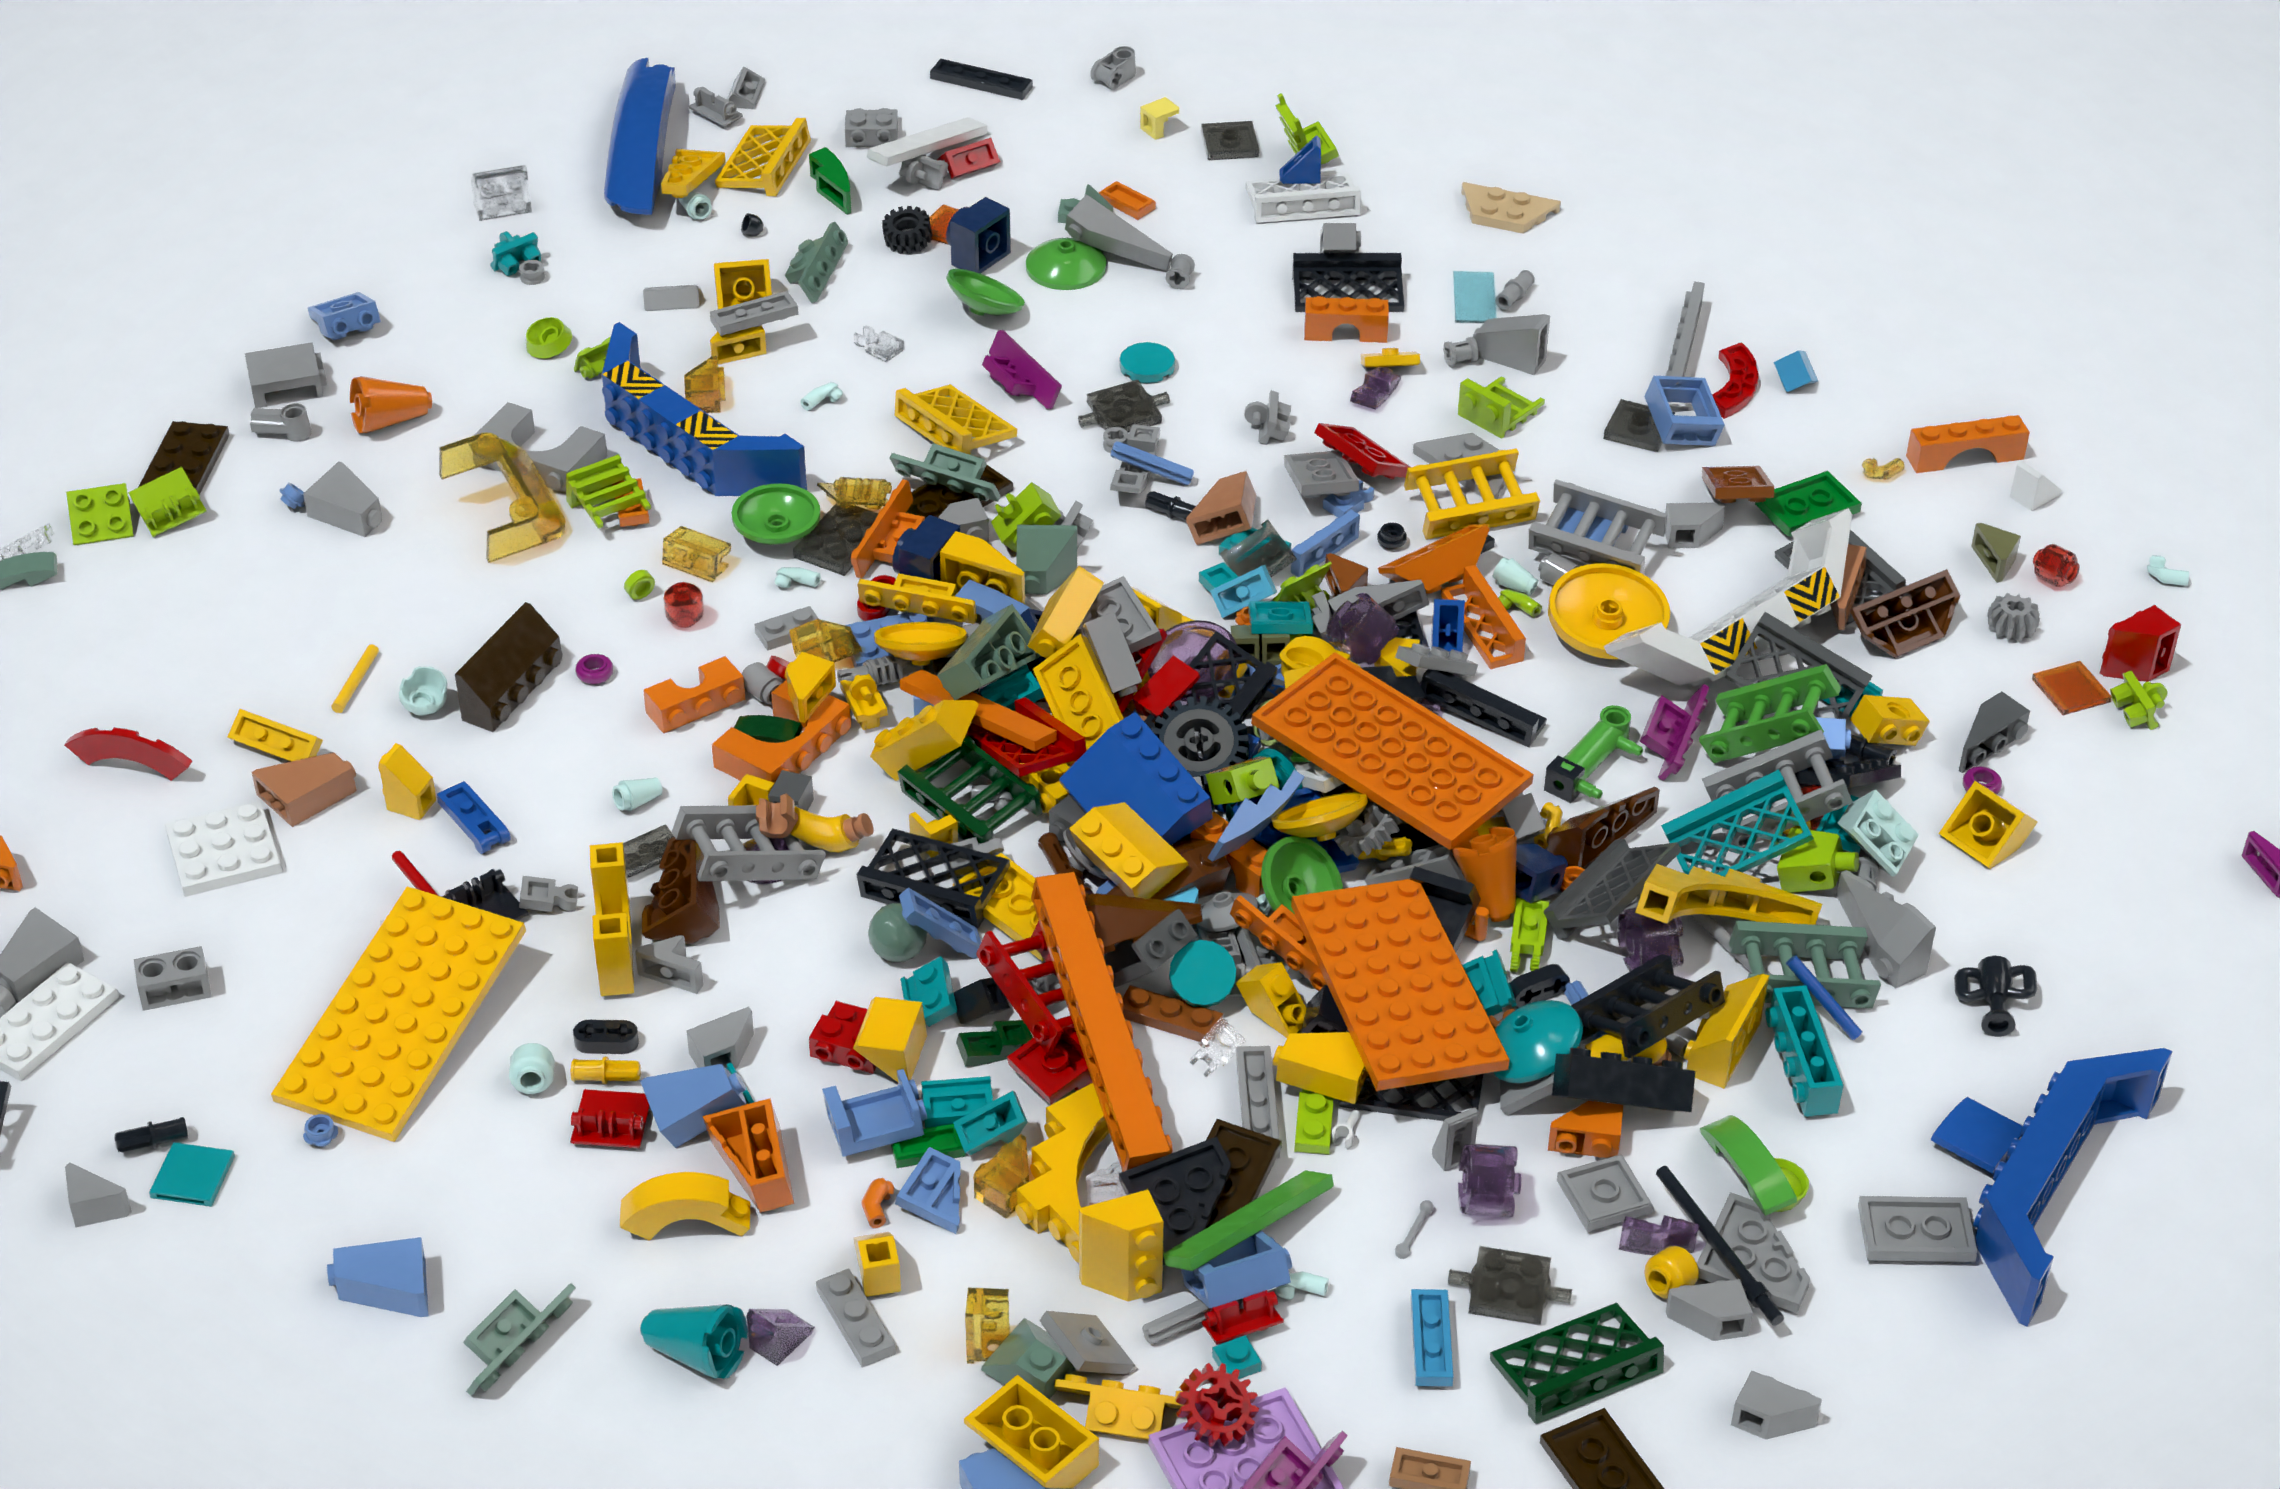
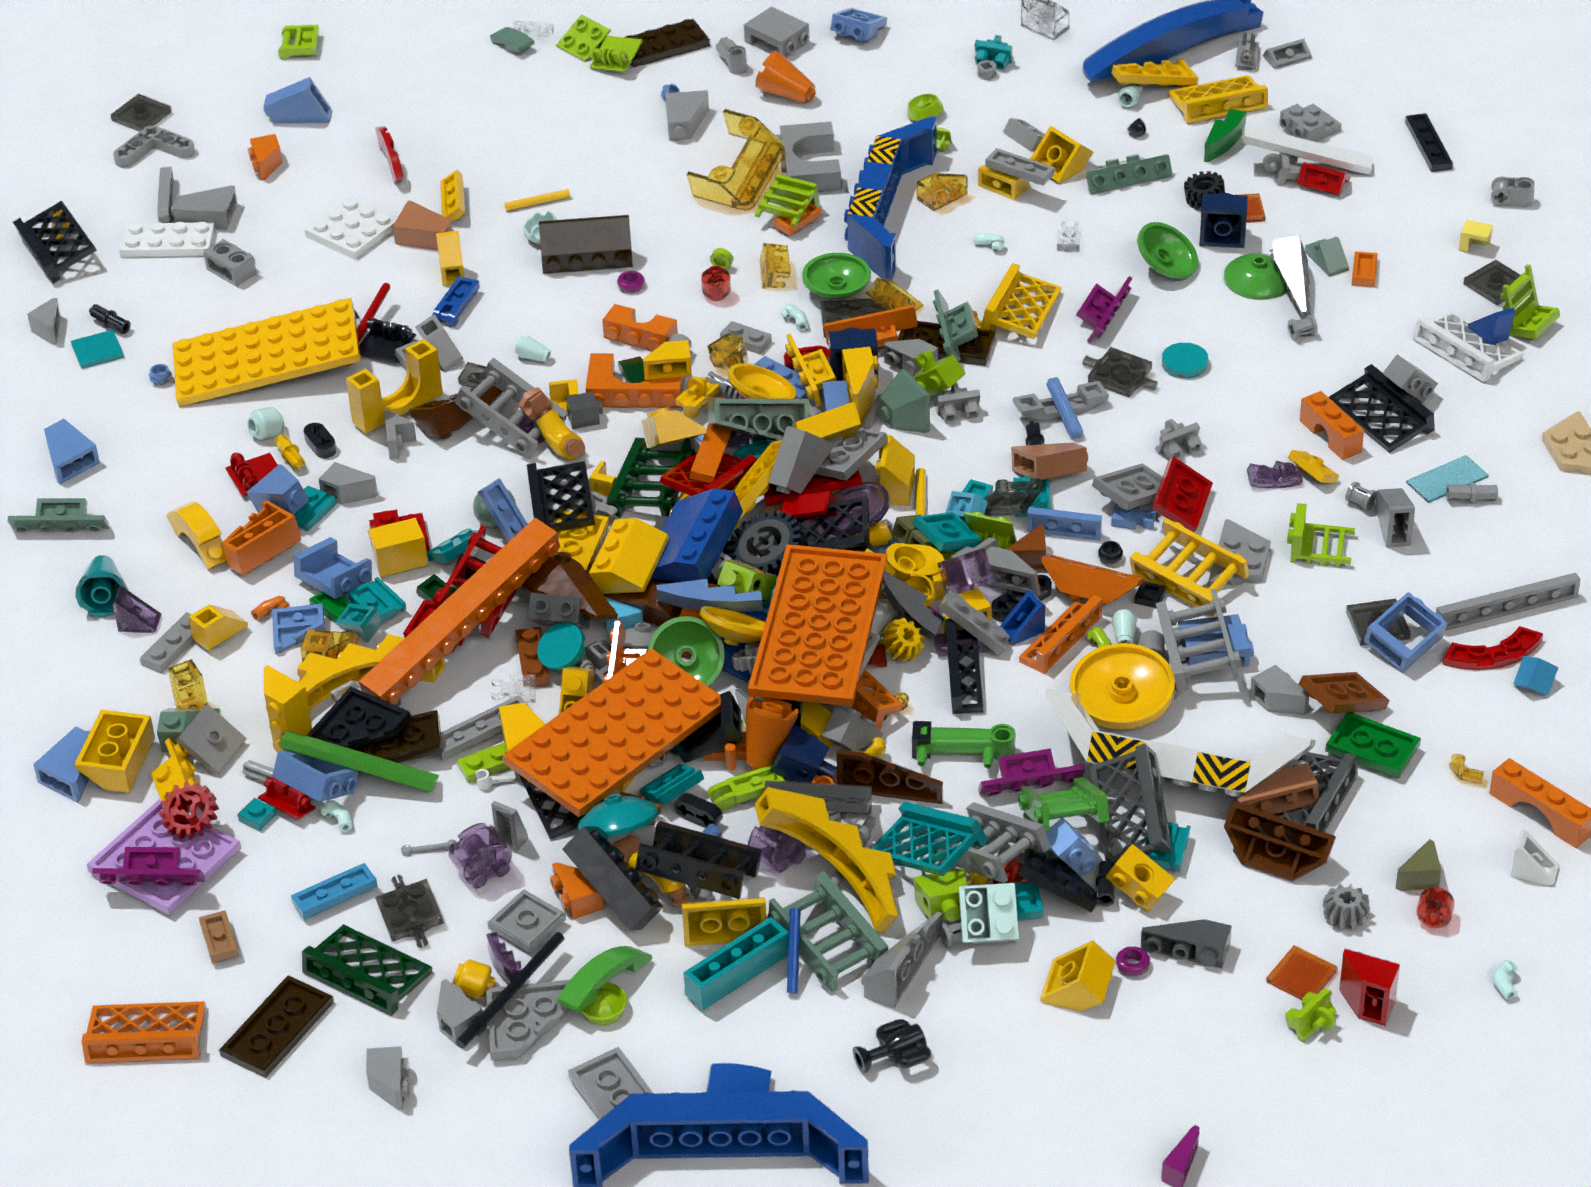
camera: 60 degrees right, 0 degrees up
red tile [766,656,790,679] -> none
light grey bush [1103,427,1129,453] -> none
none -> light grey slope [415,314,464,371]

